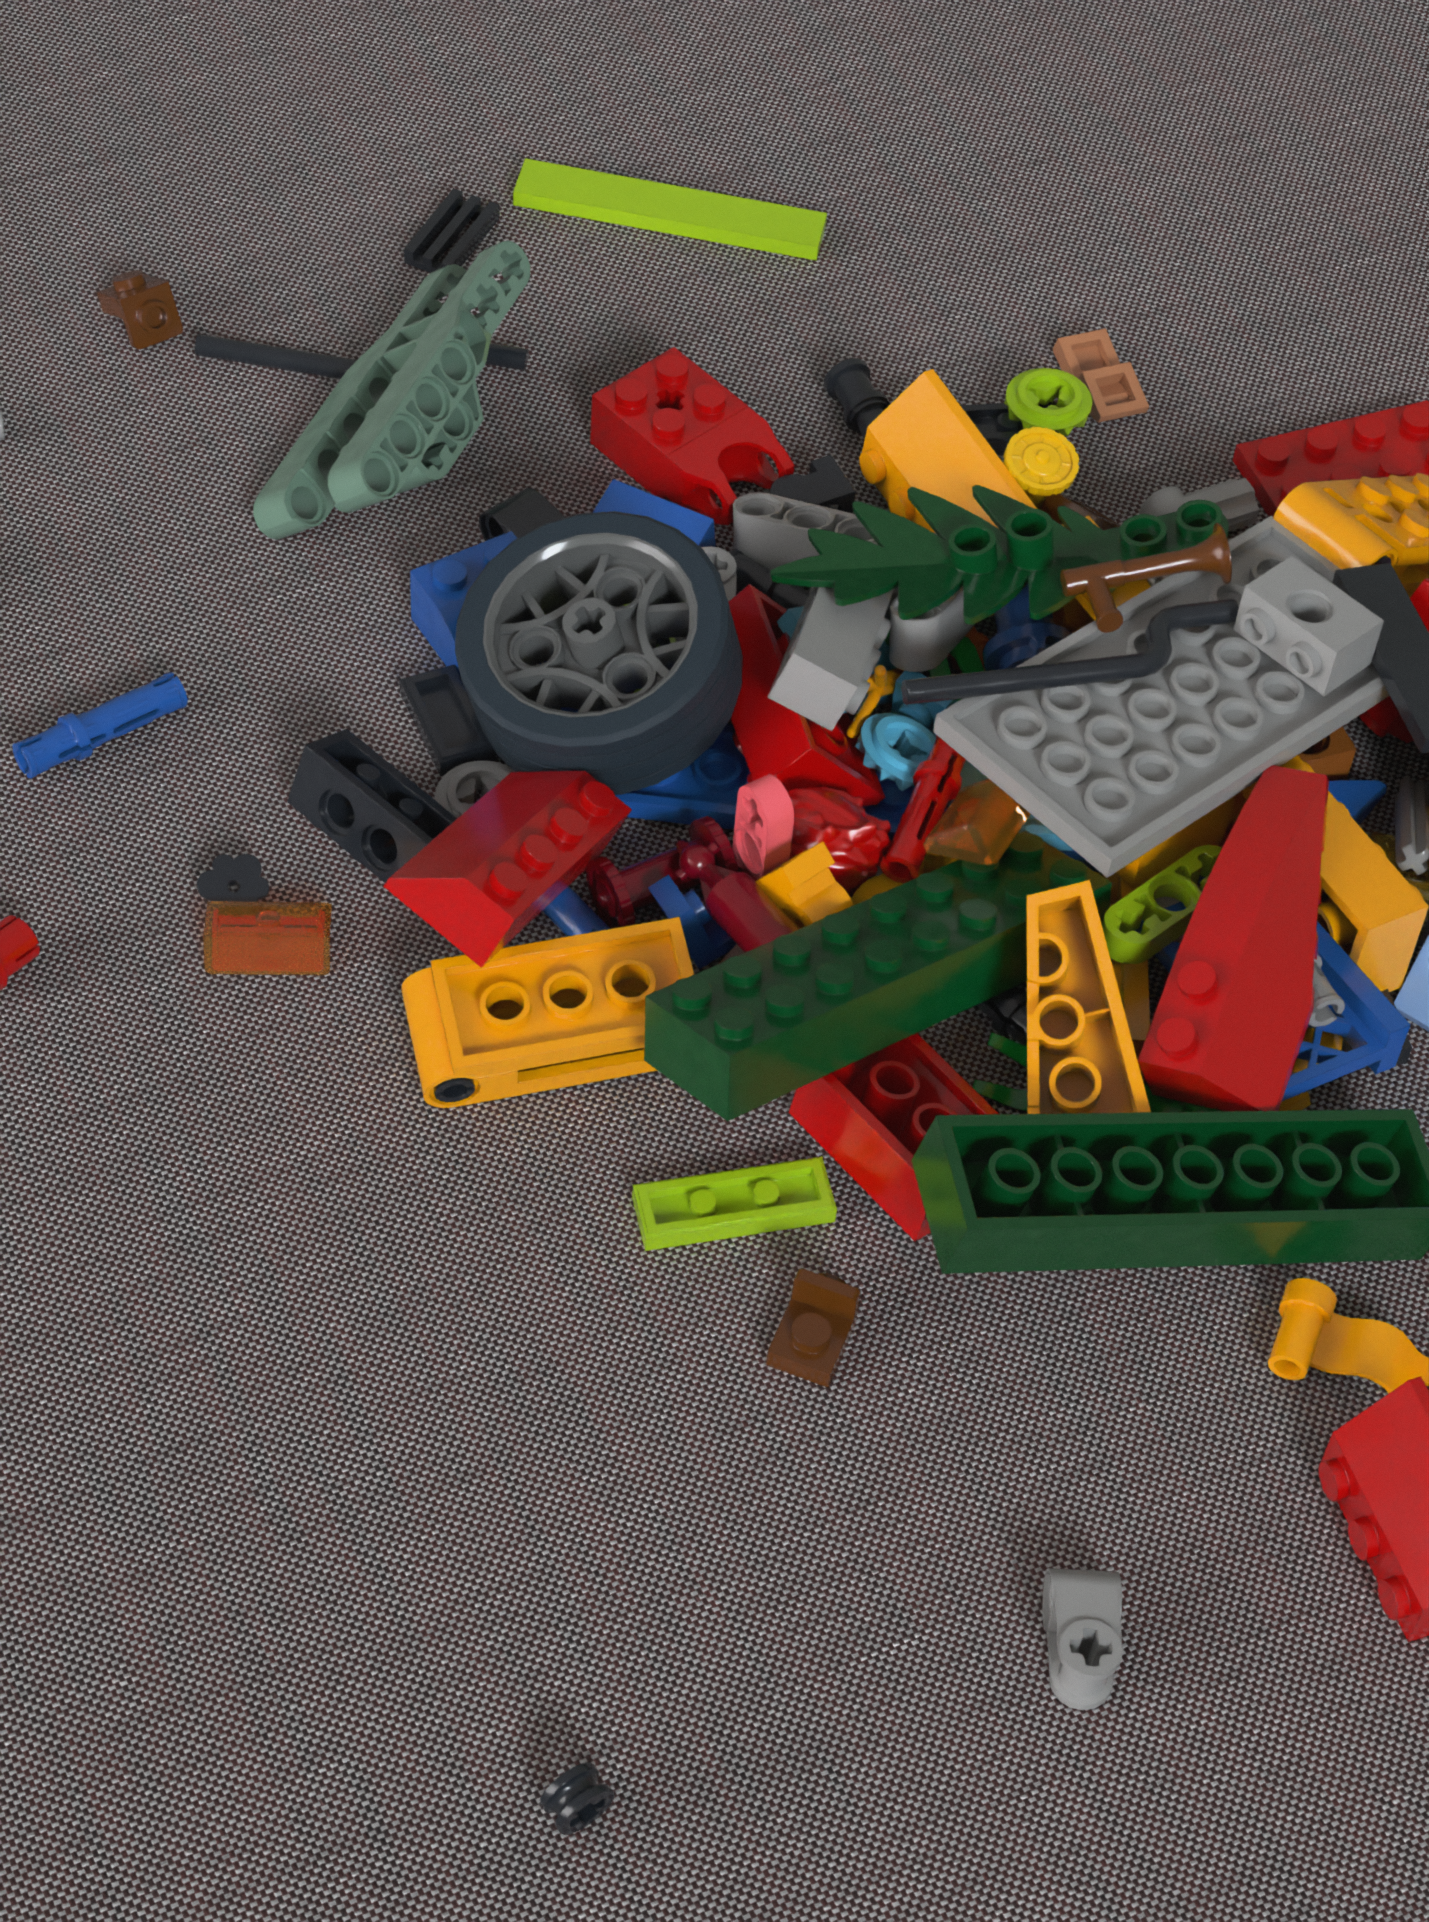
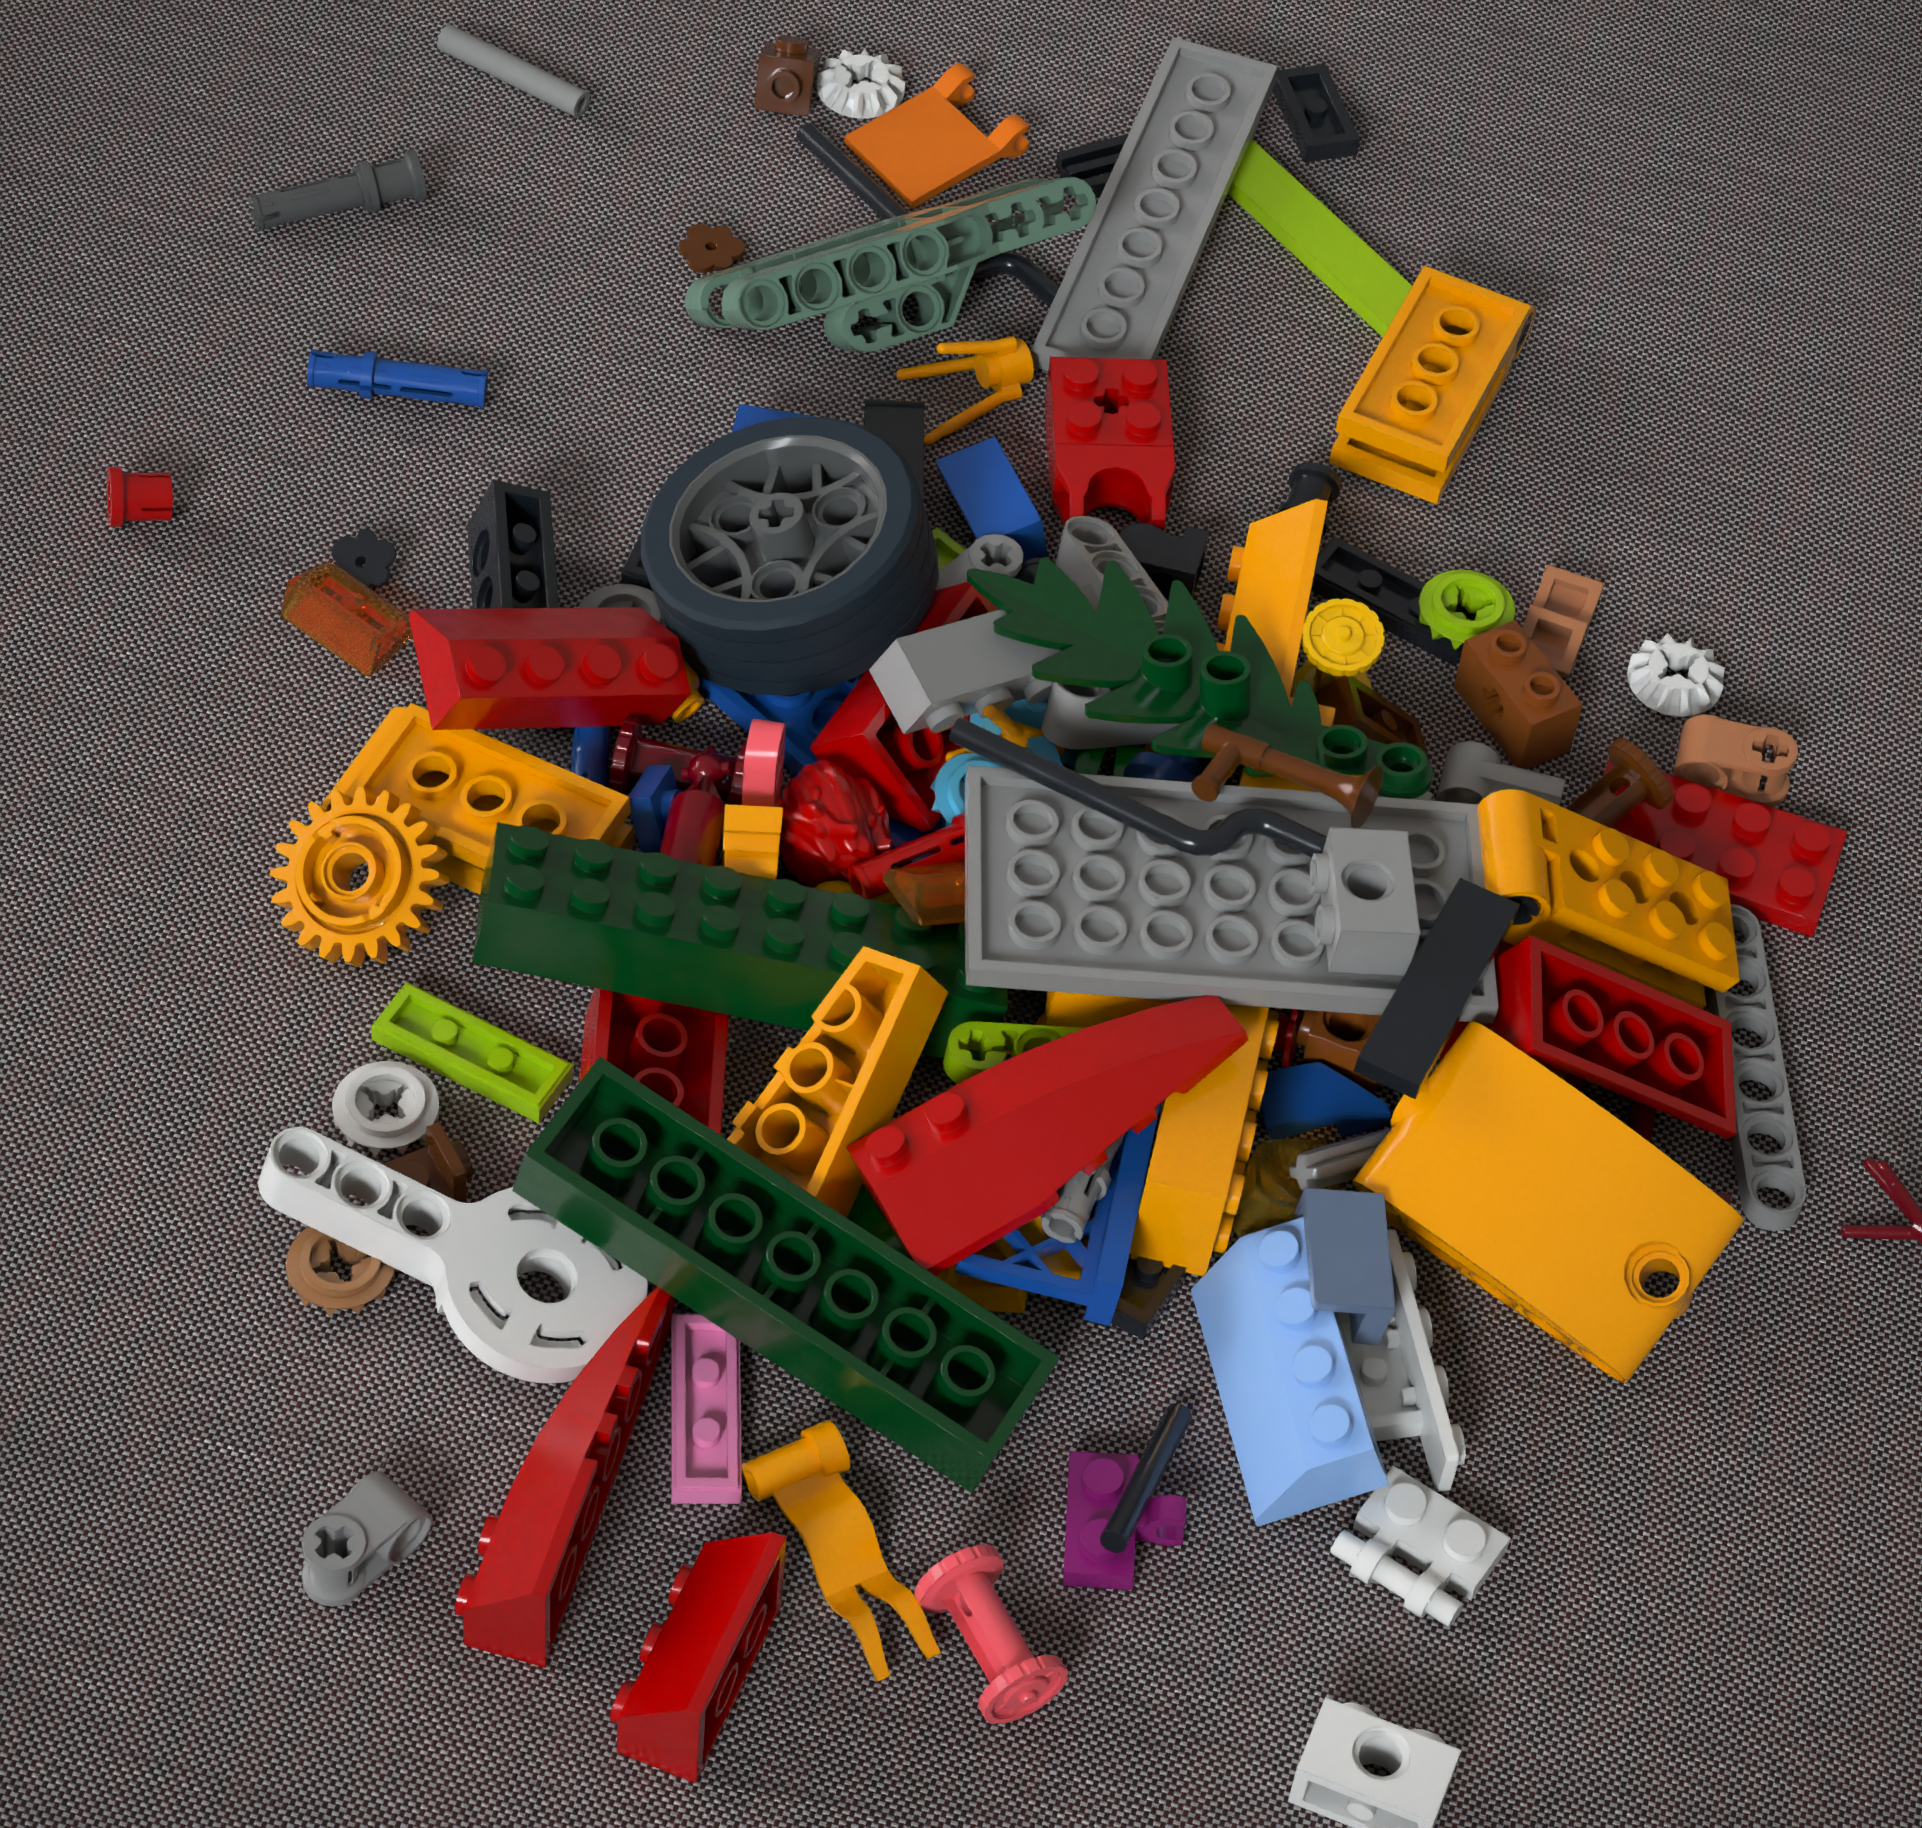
camera: 40 degrees right, 0 degrees up
none -> white beam [258,1127,648,1383]
none -> light orange gear [270,786,449,967]
none -> medium nougat gear [286,1226,395,1317]
none -> white gear [332,1061,439,1157]
none -> red wedge [455,1286,675,1668]
none -> bright pink tile [671,1313,742,1504]
none -> reddish brown plant [678,224,745,273]
none -> white gear [817,48,905,119]
none -> orange flag [845,63,1030,209]
none -> light orange plant [896,336,1034,445]
none -> light grey plate [1030,37,1278,371]
none -> black plate [1272,64,1360,163]
none -> light orange hinge [1329,266,1535,505]
none -> dark orange brick [1454,620,1583,769]
none -> reddish brown hose [1566,738,1674,828]
none -> white gear [1627,633,1725,717]
none -> nougat piece [1673,714,1798,807]

